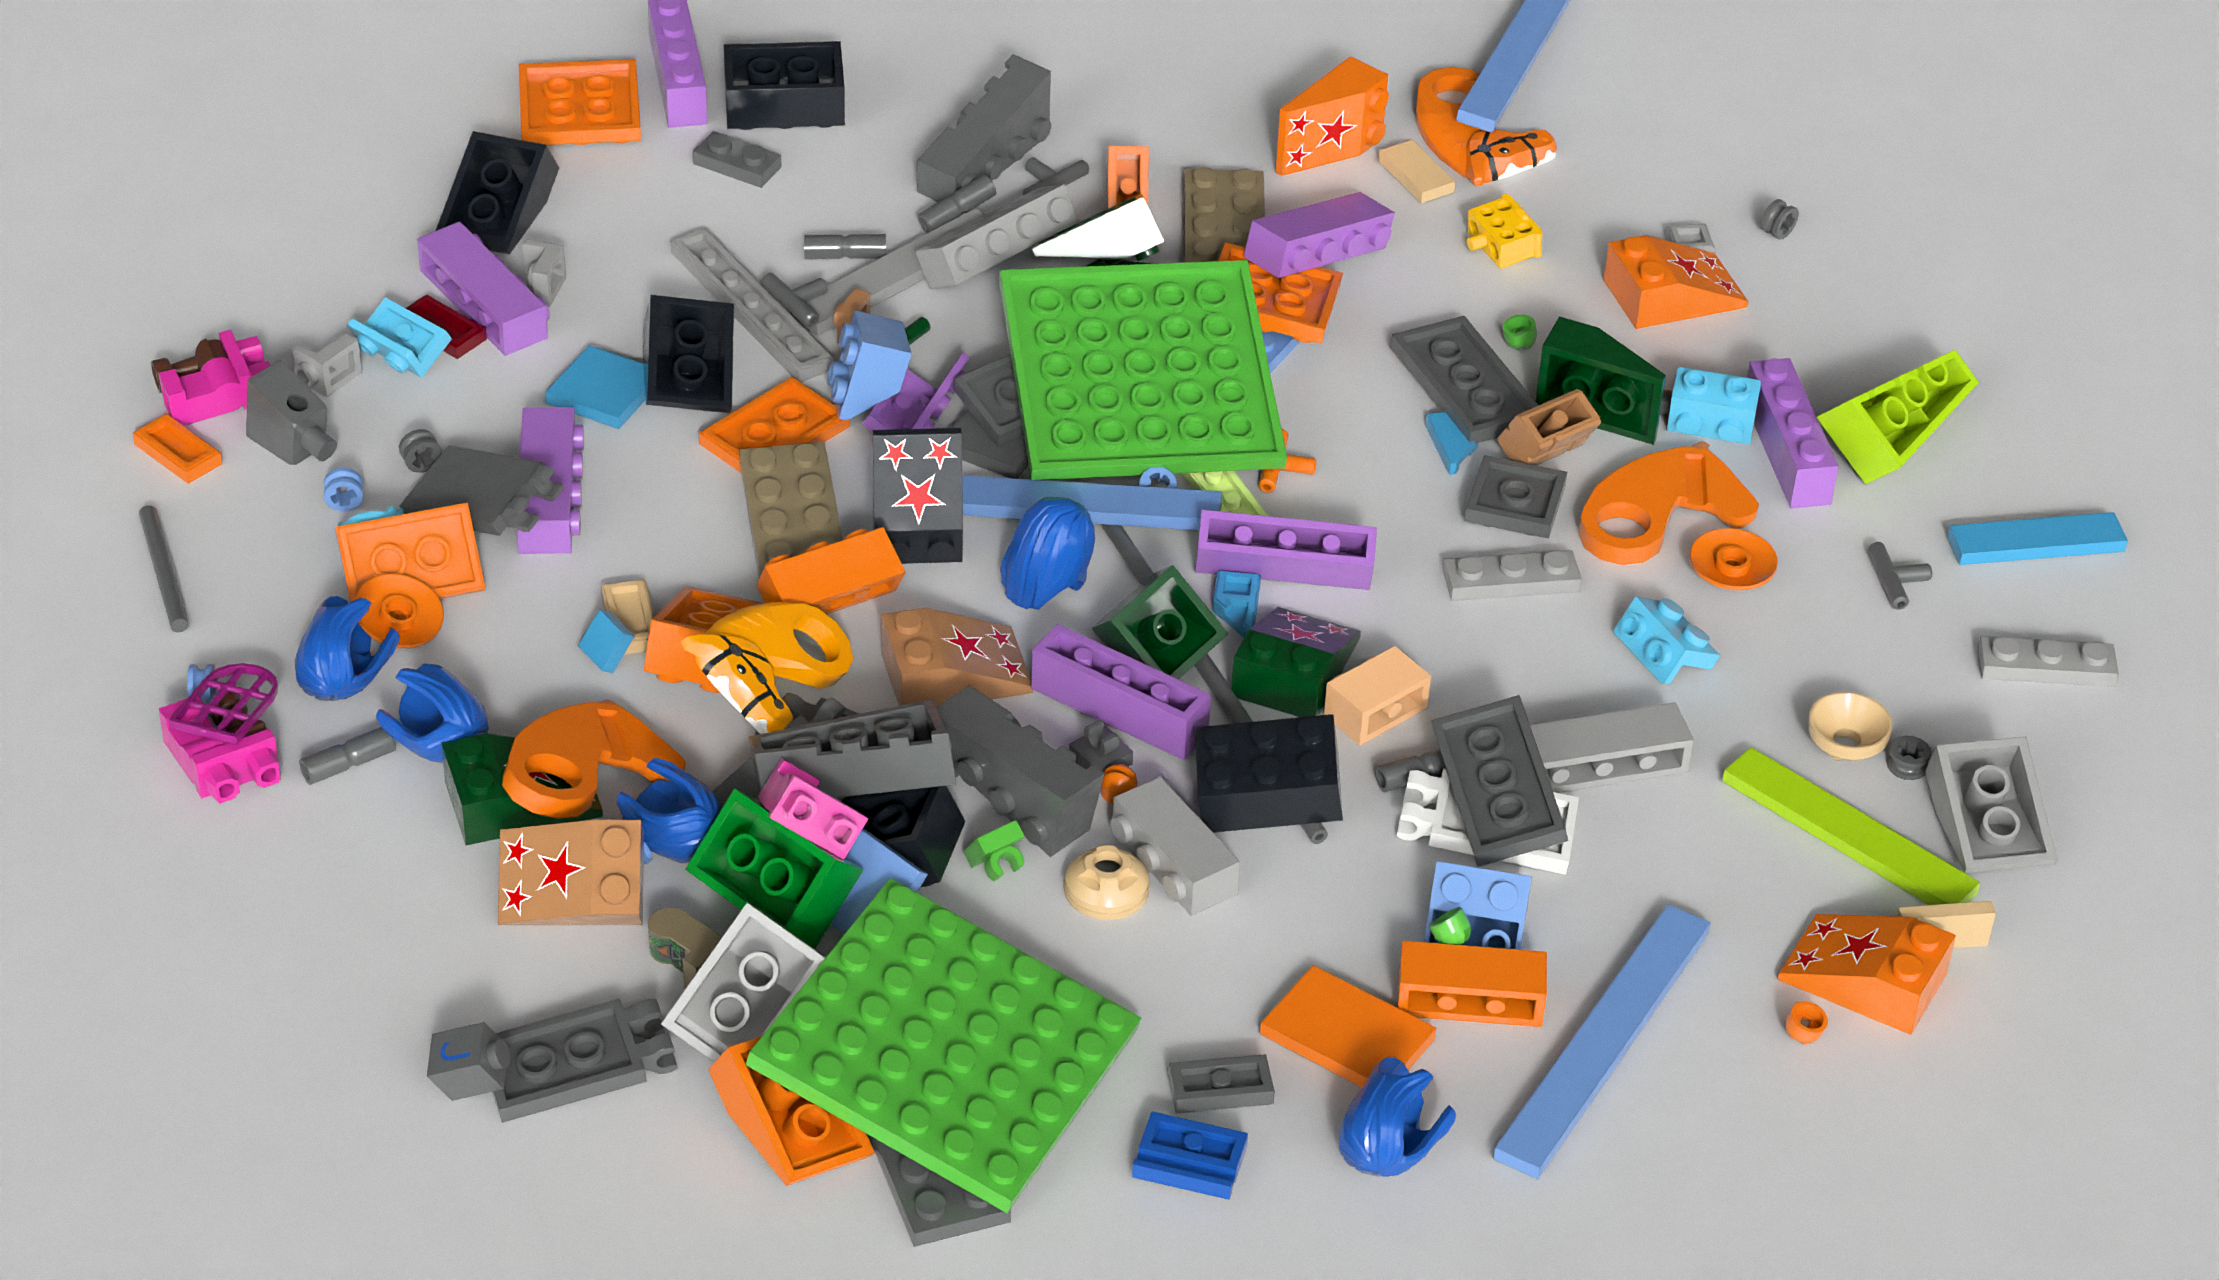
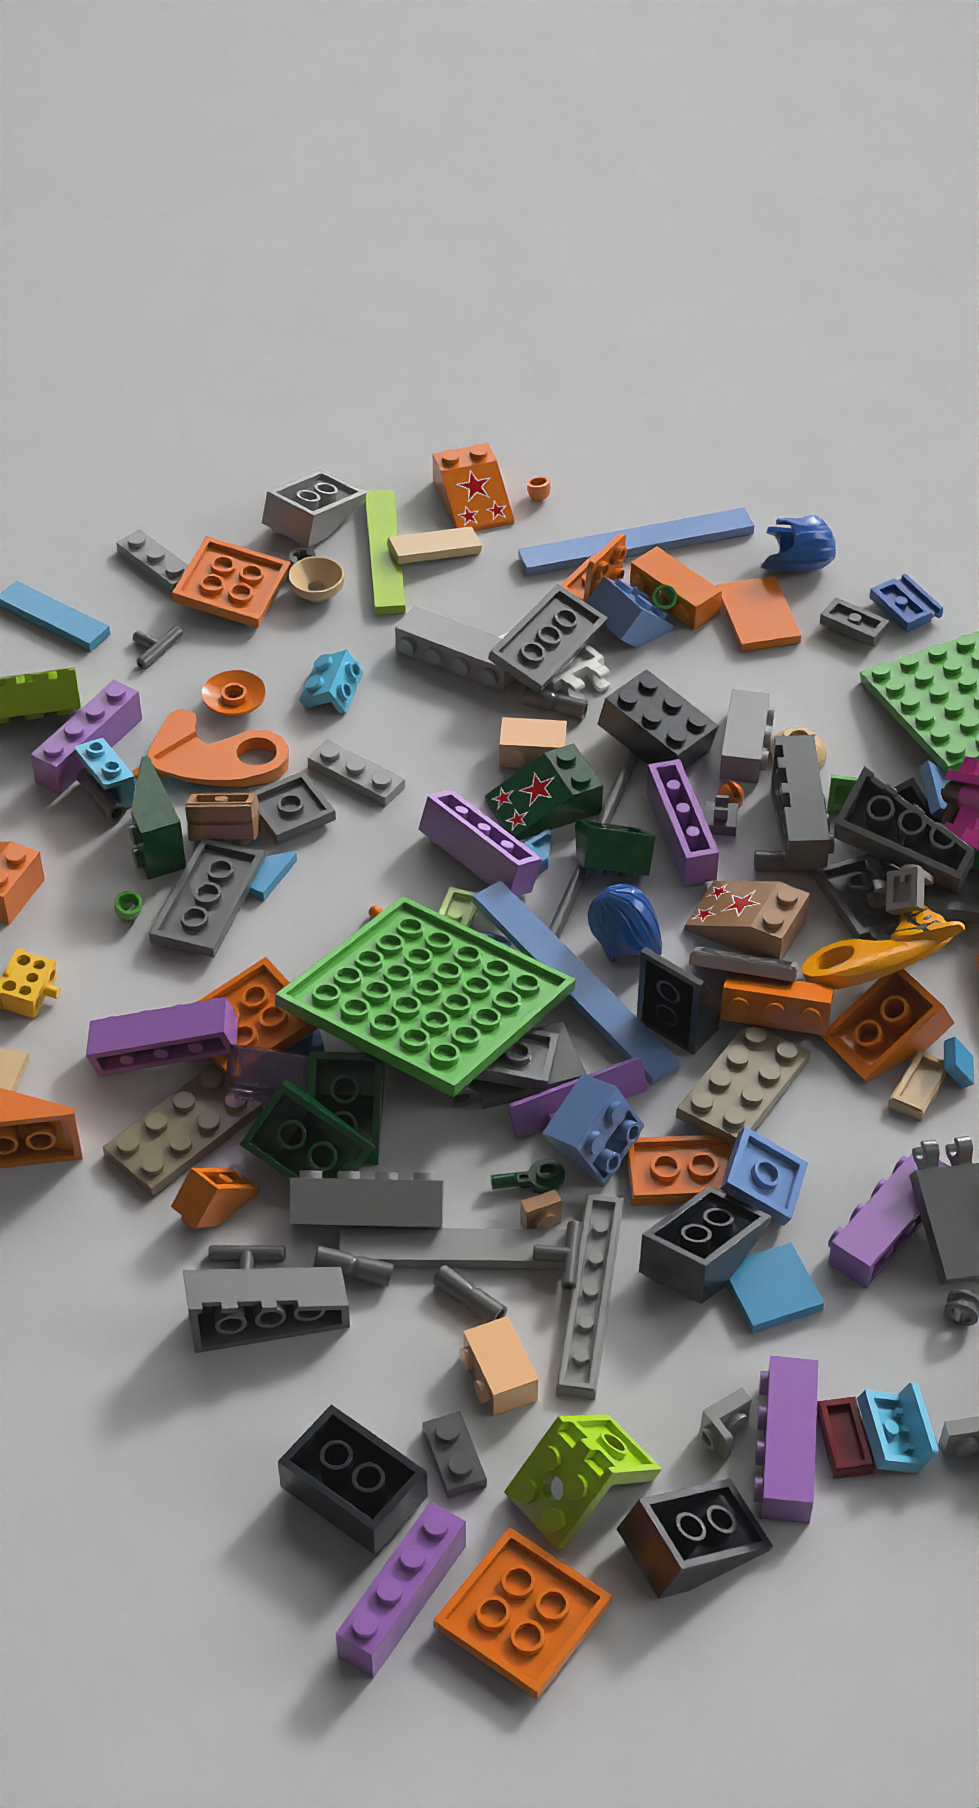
camera: 135 degrees left, 5 degrees up
tan tile [1897,901,1996,948] -> none
none -> orange plate [172,536,291,628]
none -> clear purple brick [224,1043,310,1101]
none -> tan tile [387,526,482,564]
none -> light nougat brick [459,1316,538,1416]
none -> lime bracket [504,1414,662,1549]
none -> orange bracket [560,533,627,603]
none -> light grey tile [689,946,799,982]
none -> medium blue plate [720,1126,808,1226]
none -> light grey bracket [886,864,934,915]

